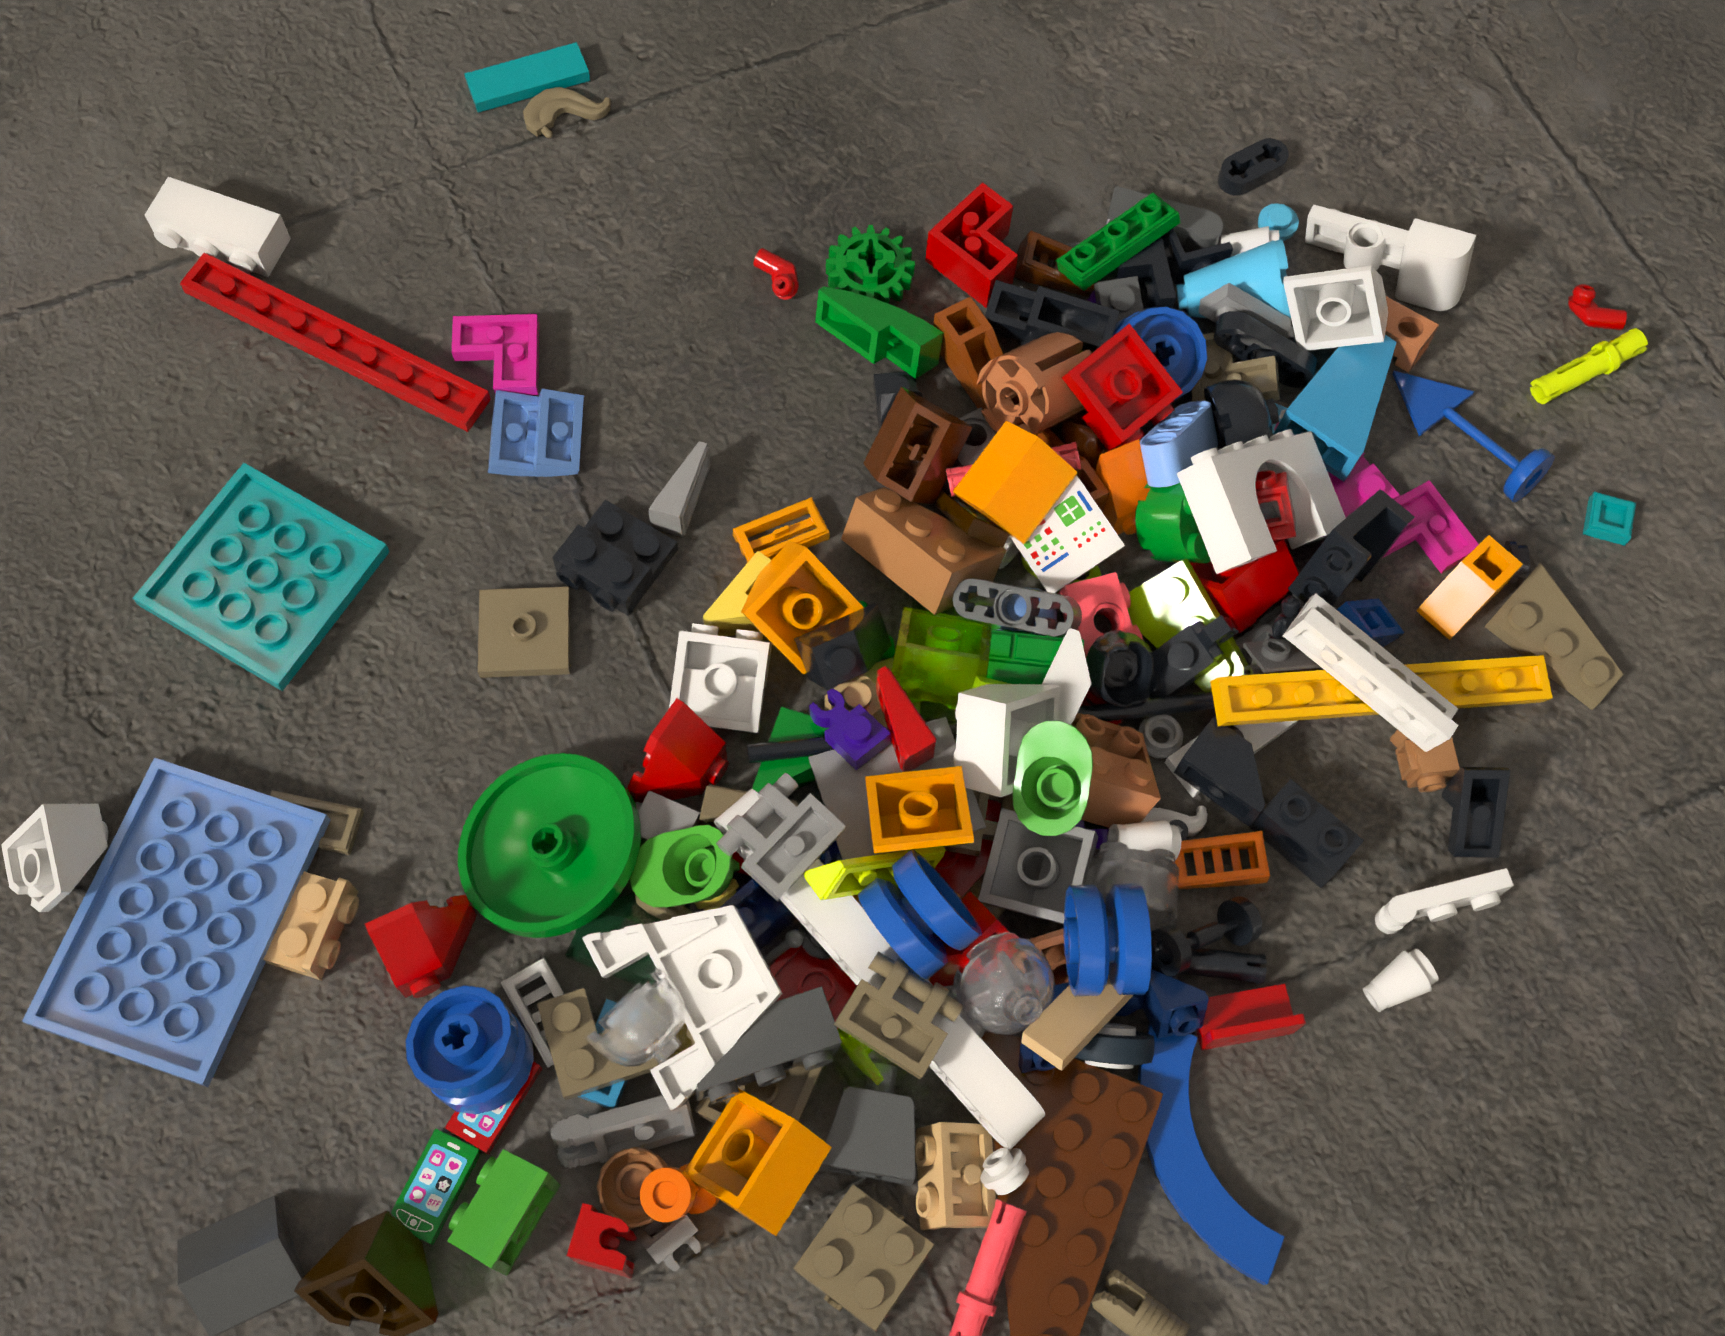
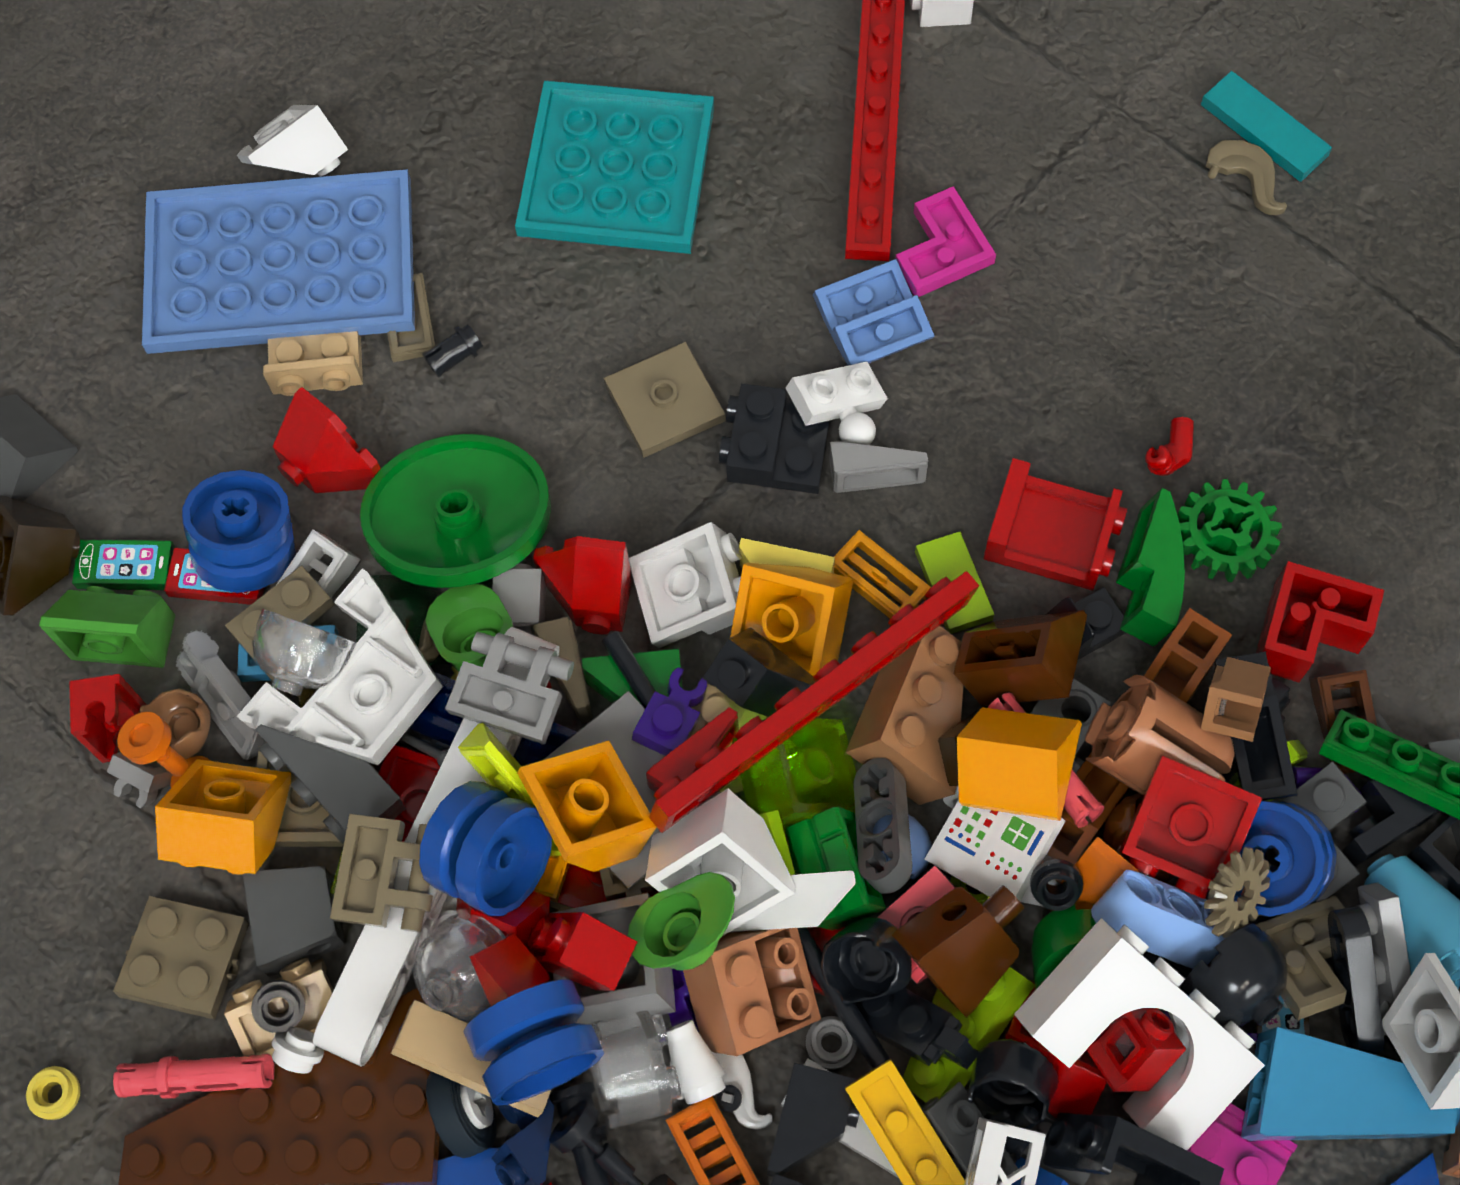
camera: 75 degrees right, 0 degrees up
none -> plate [251,980,305,1033]
none -> black pin [422,324,483,378]
none -> red slope [469,933,550,1006]
none -> red slope [528,912,637,991]
none -> red plate [649,571,980,833]
none -> white plate [786,362,888,445]
none -> reddish brown torso [892,885,1025,1018]
none -> lime tile [915,532,995,634]
none -> black hair [968,1039,1059,1121]
none -> red panel [983,458,1127,591]
none -> black plate [1030,859,1083,911]
none -> medium nougat window [1201,657,1271,742]
none -> dark tan gear [1204,846,1270,938]

